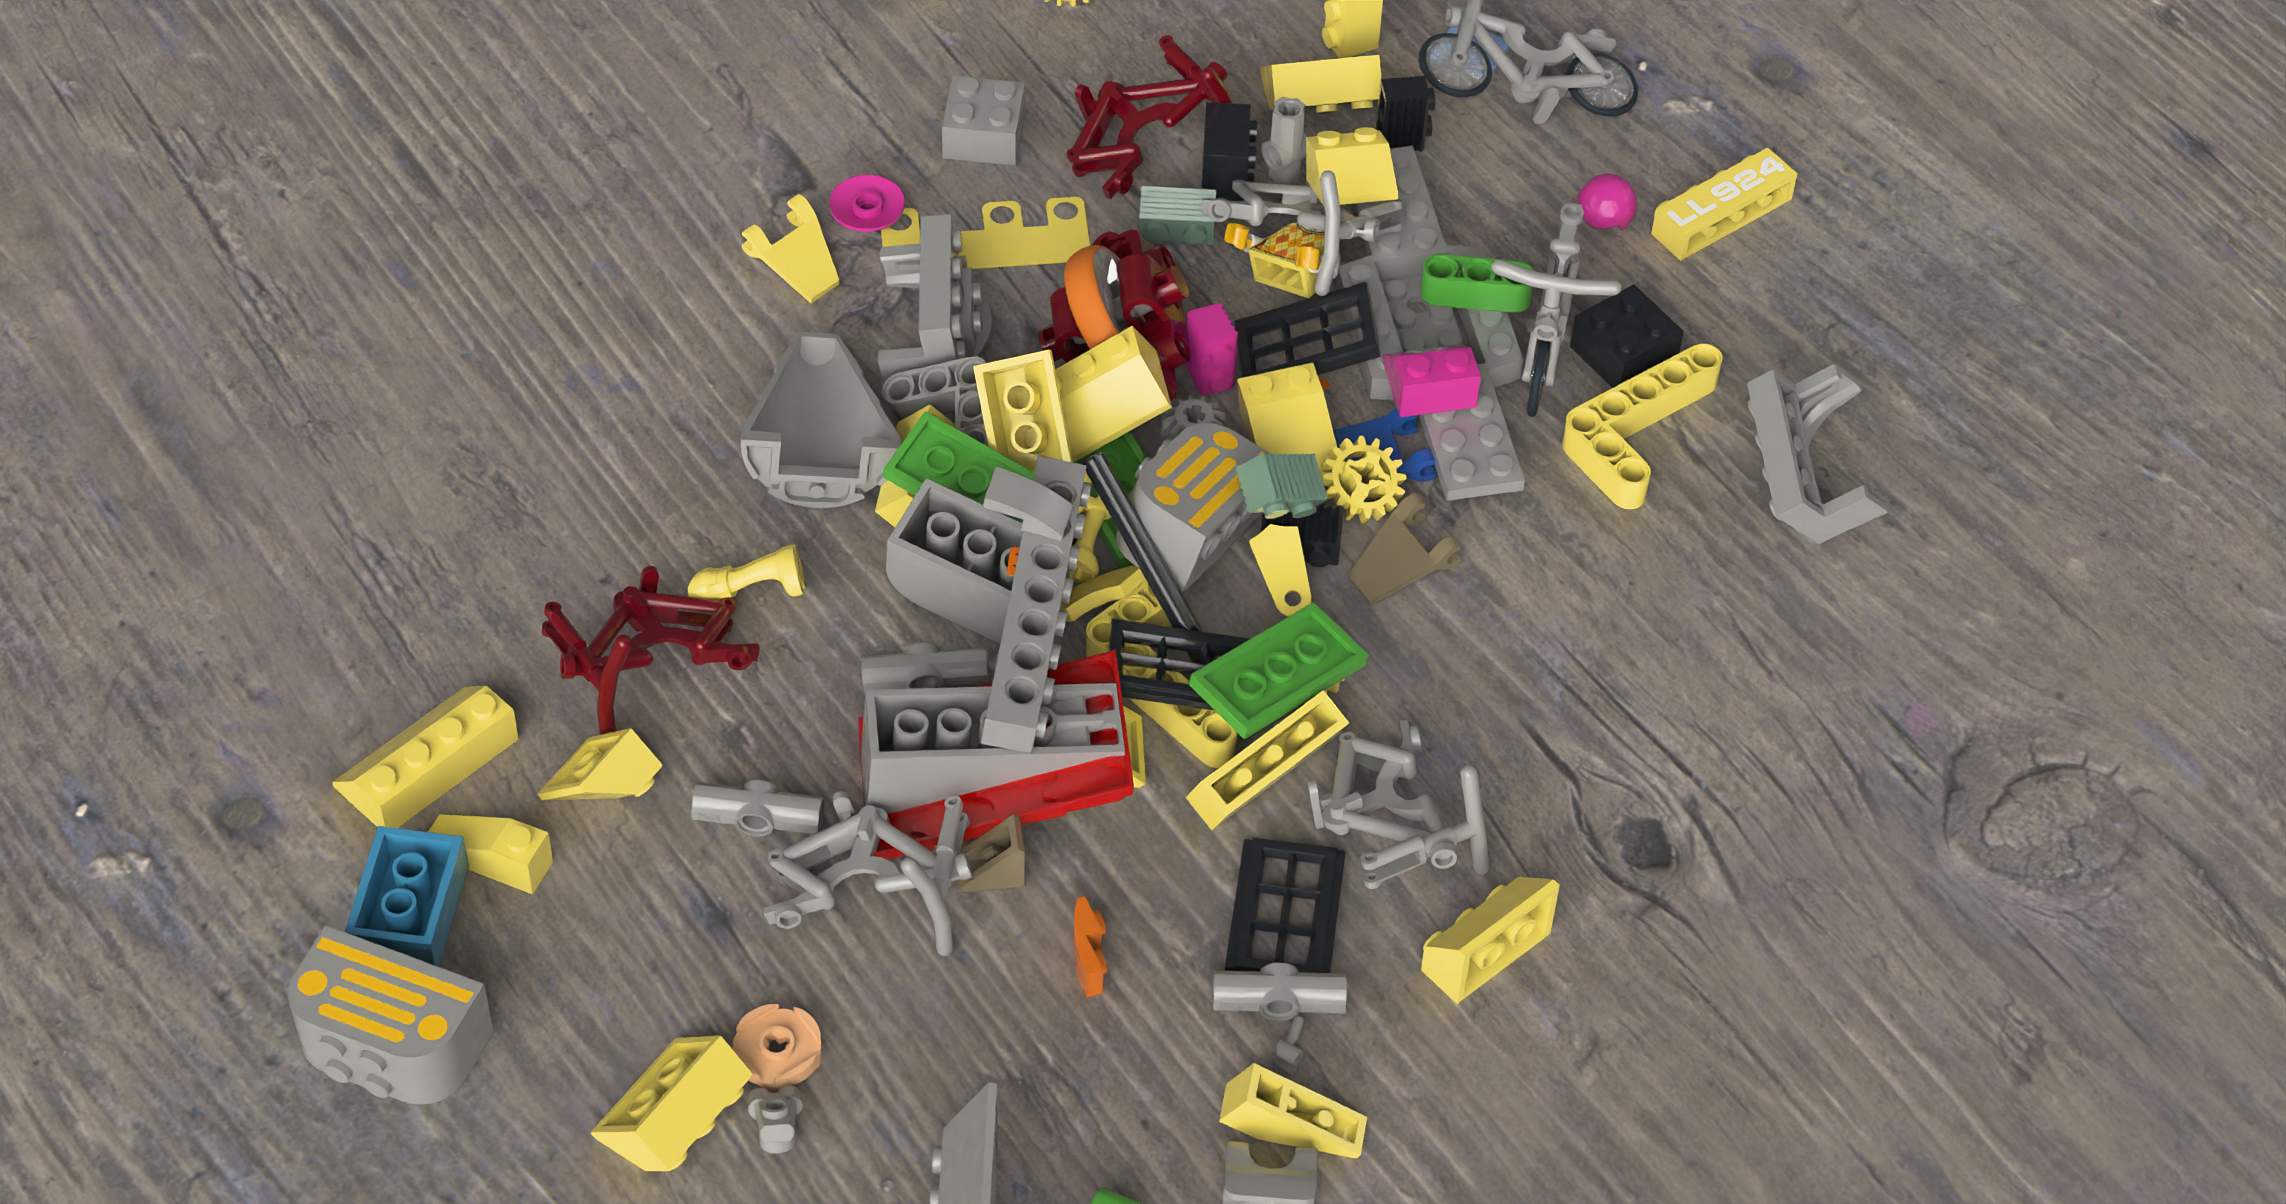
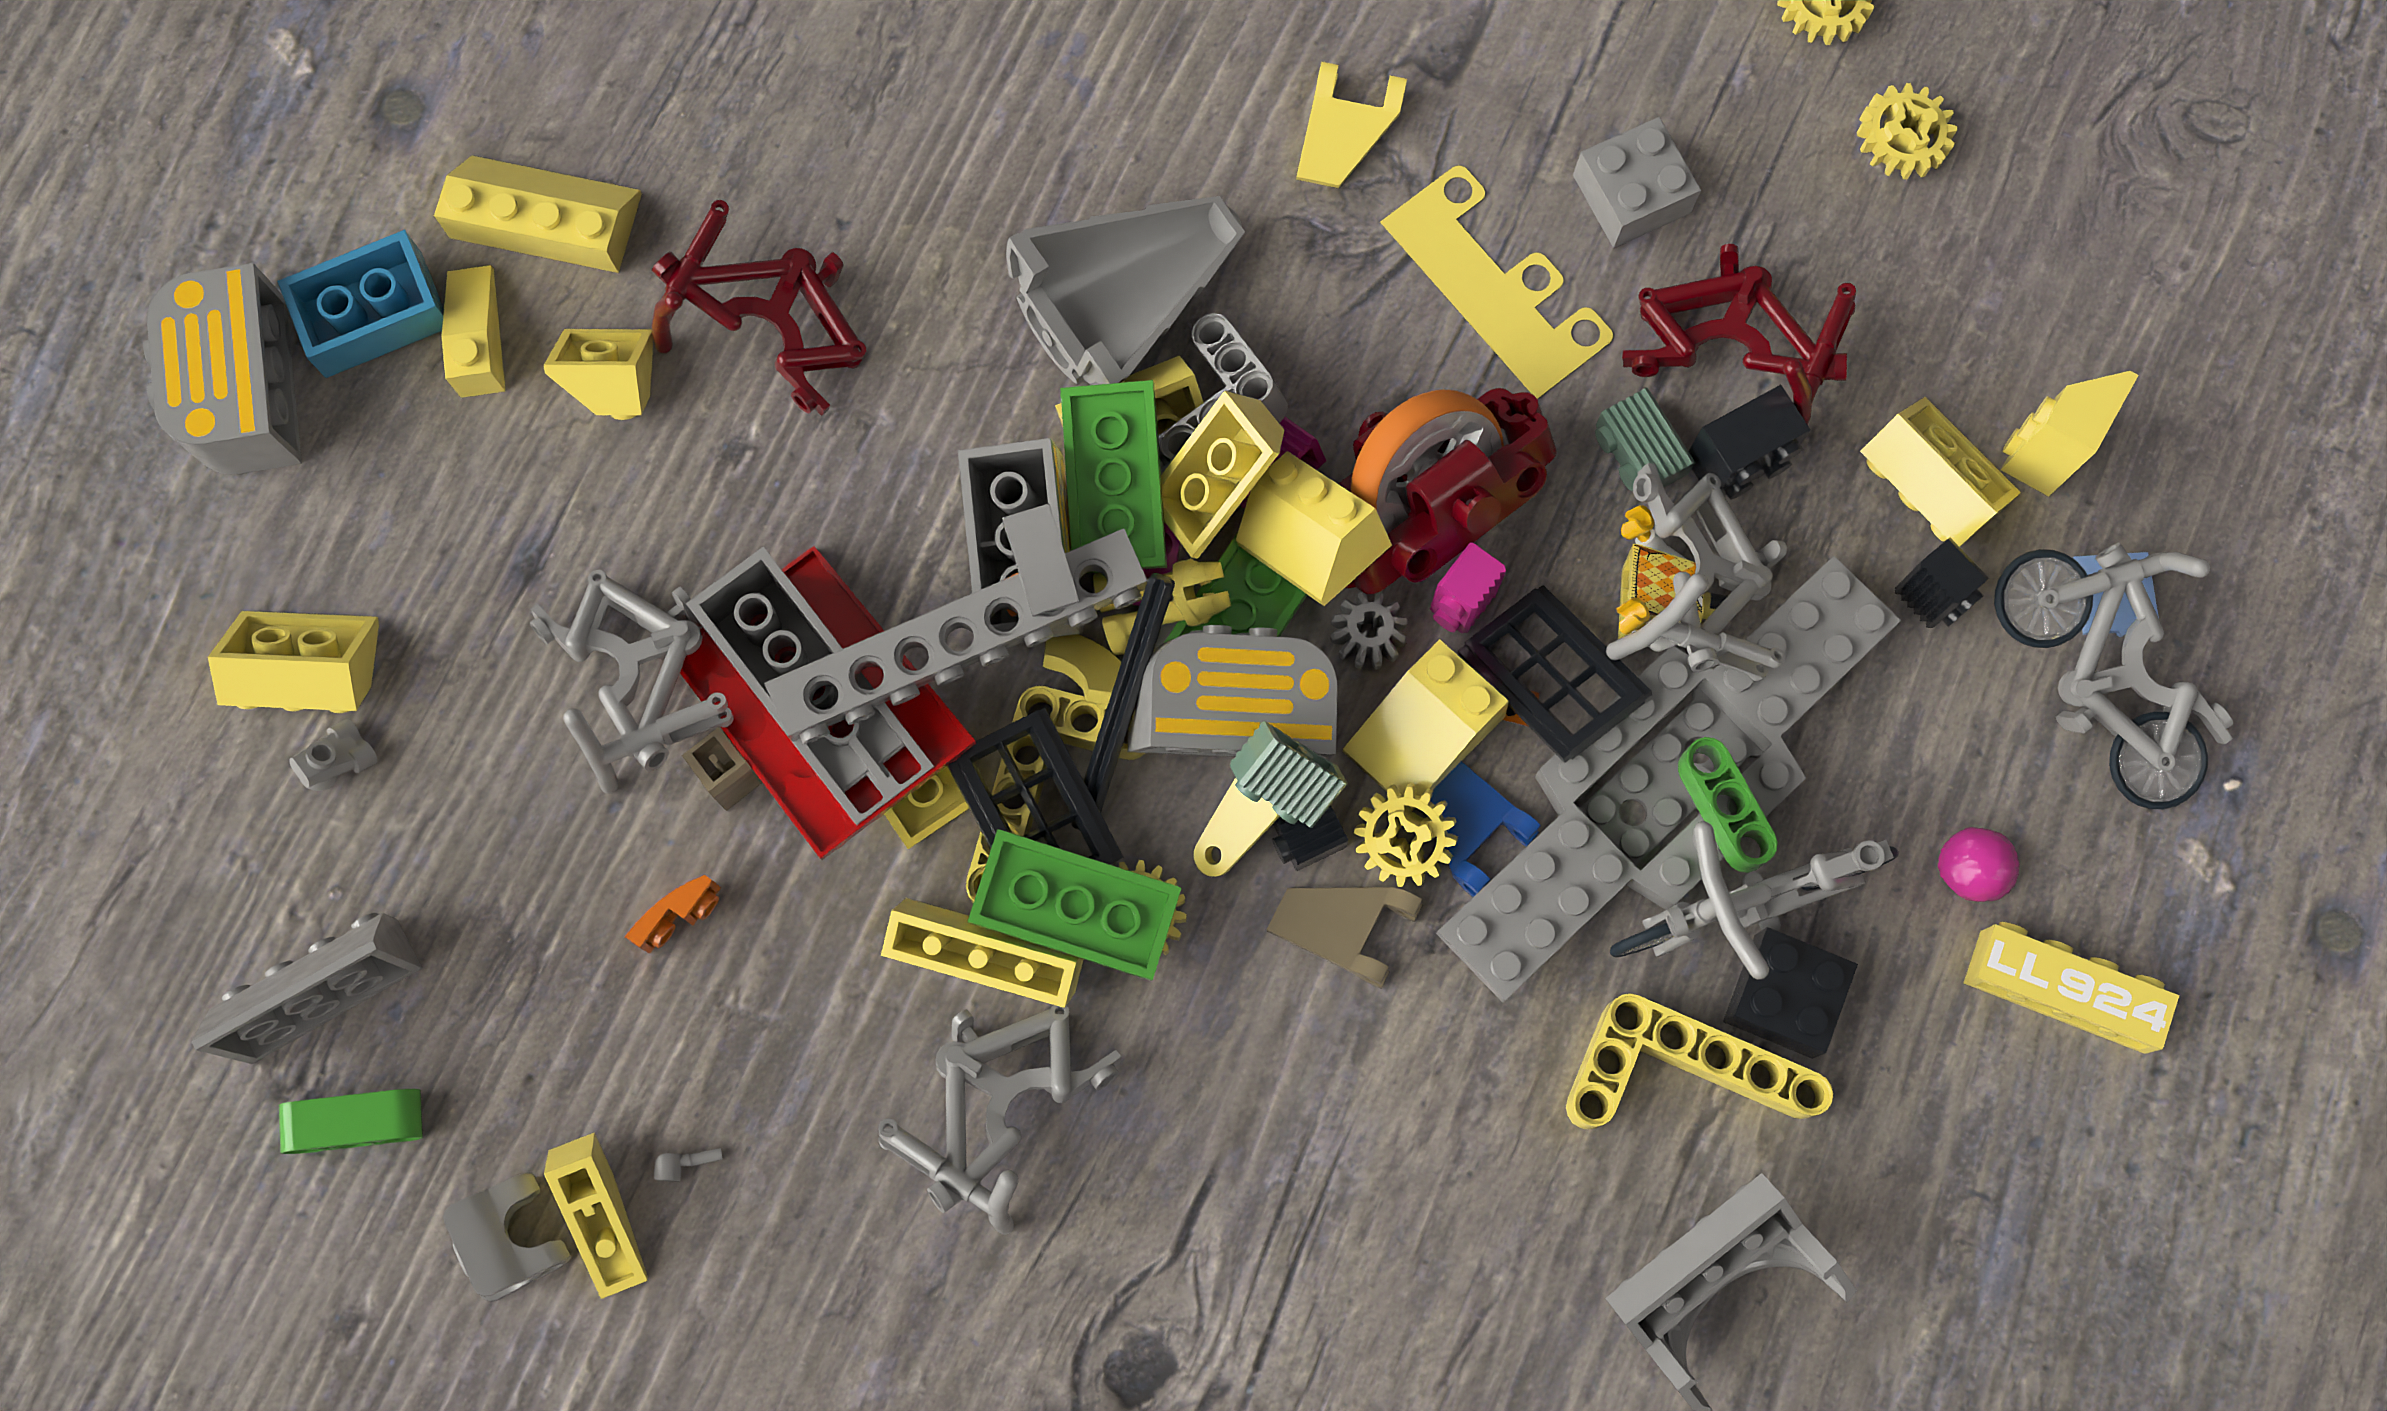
camera: 60 degrees right, 25 degrees up
light yellow piece [688,544,806,600] -> none
light grey piece [691,780,825,837] -> none
light nougat plate [732,1004,822,1093] -> none
dark pink dish [830,175,905,232] -> none
light grey piece [861,642,988,693] -> none
light grey piece [878,214,992,385] -> none
light grey piece [1213,963,1347,1021] -> none
black piece [1225,837,1346,973] -> none
light grey piece [1261,97,1307,199] -> none
light yellow slope [1306,127,1398,206] -> none
dark pink slope [1382,345,1481,417] -> none
light yellow slope [1421,876,1560,1004] -> none

